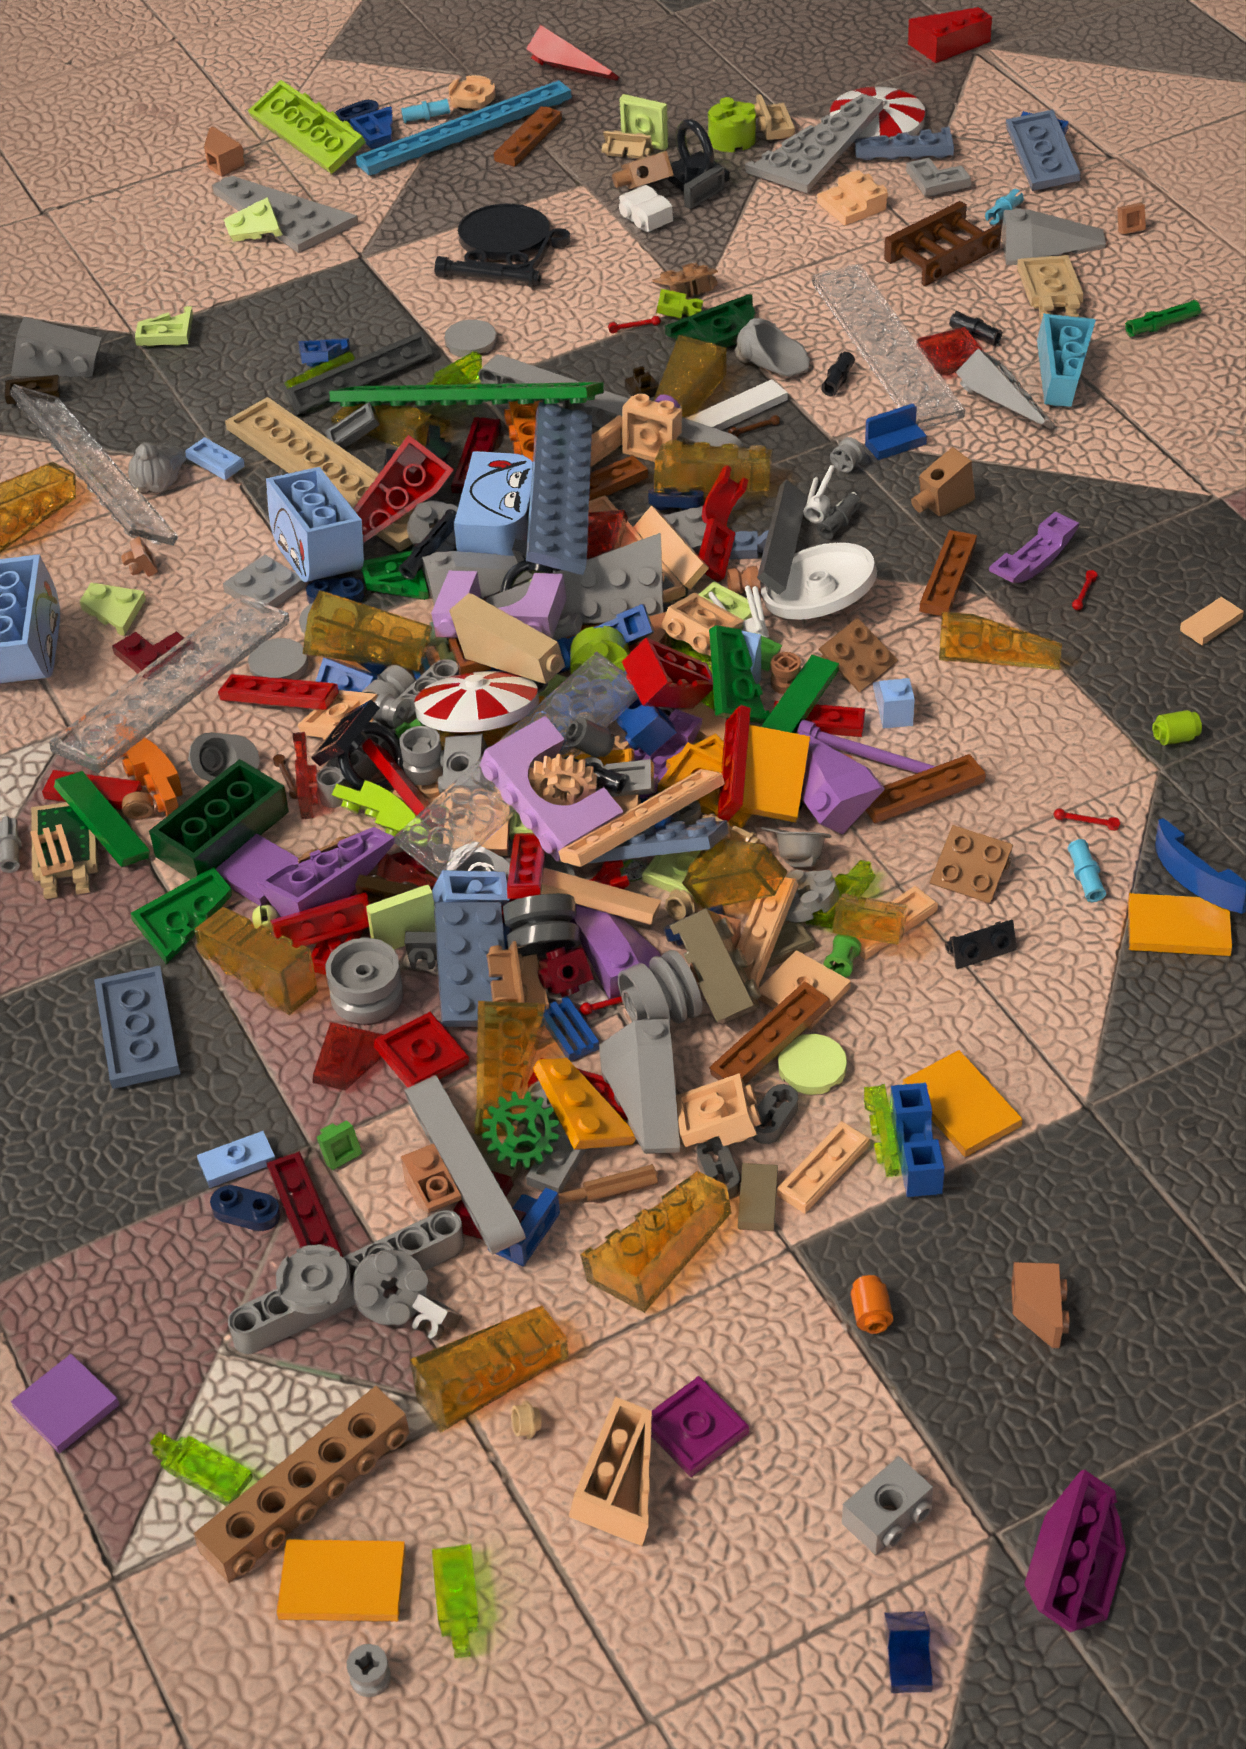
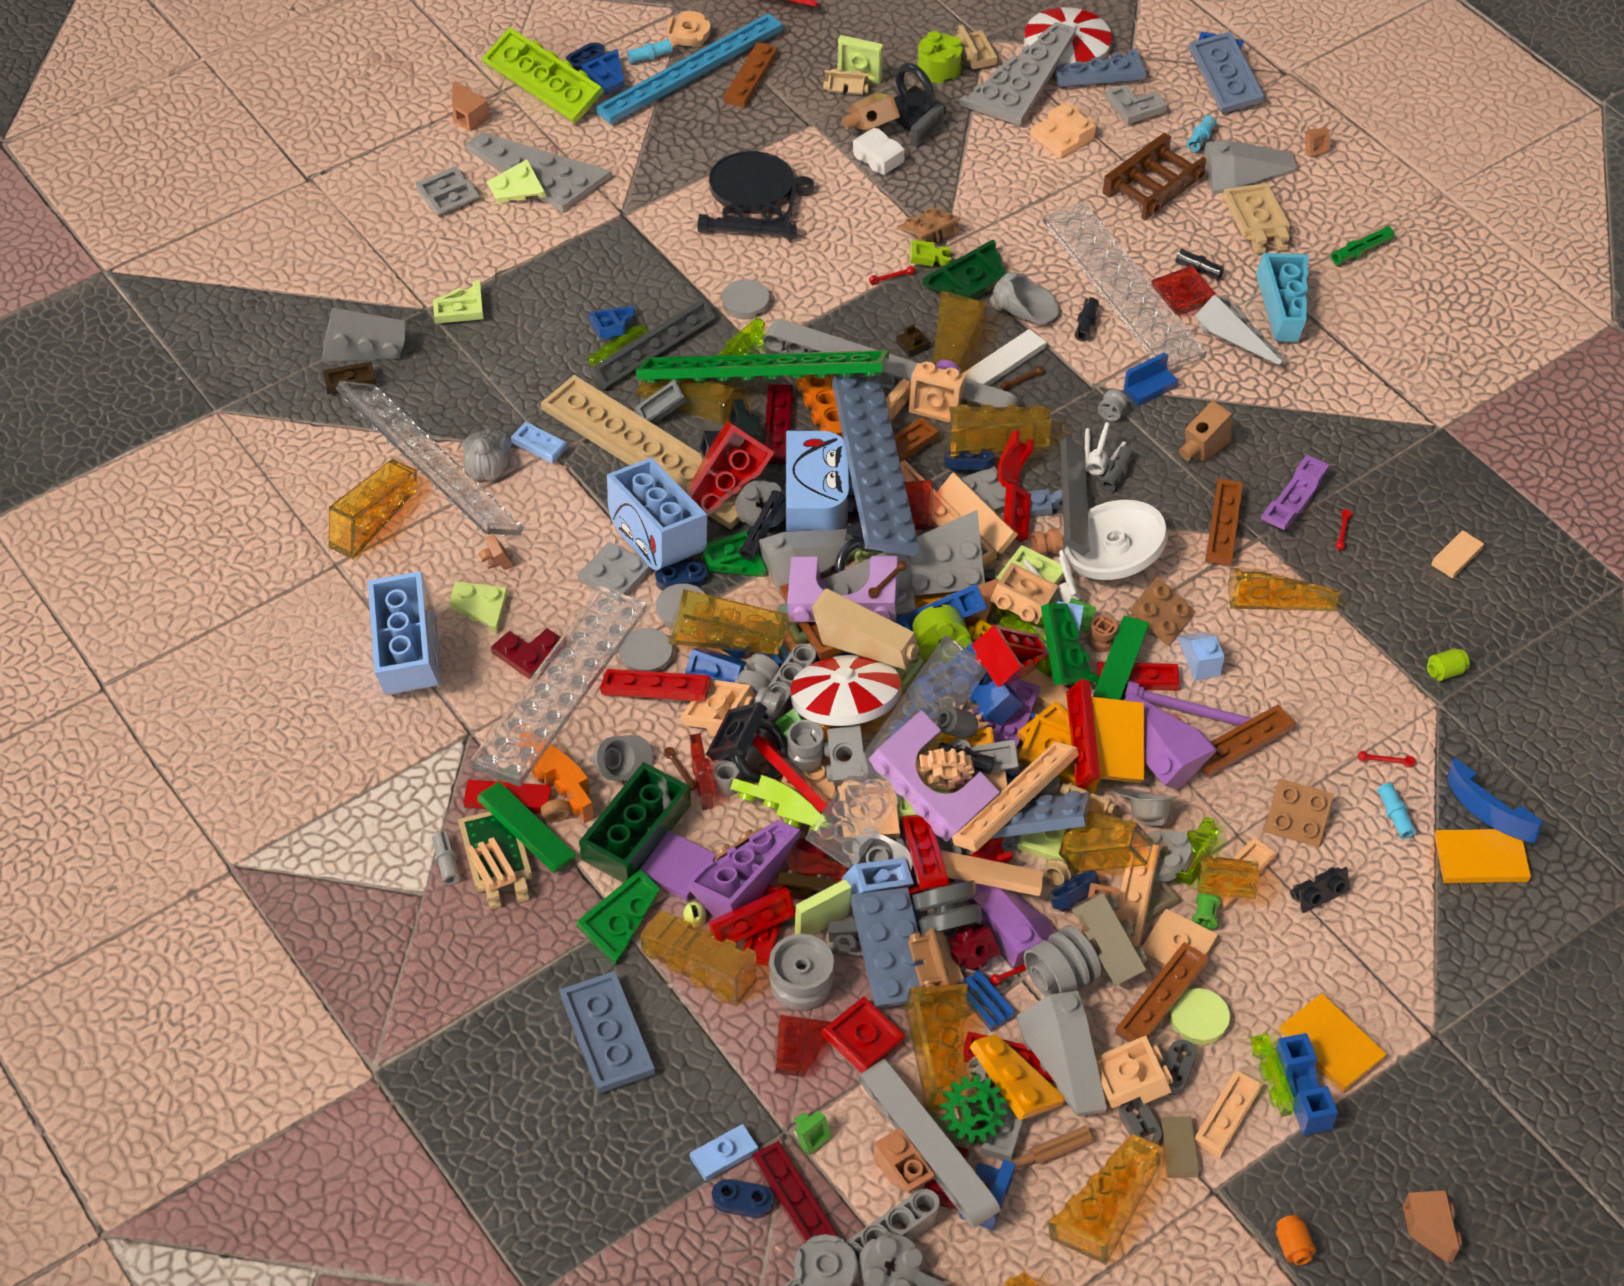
camera: 10 degrees left, 5 degrees up
none -> light grey slope [416,166,479,216]
none -> reddish brown hinge [868,561,907,599]

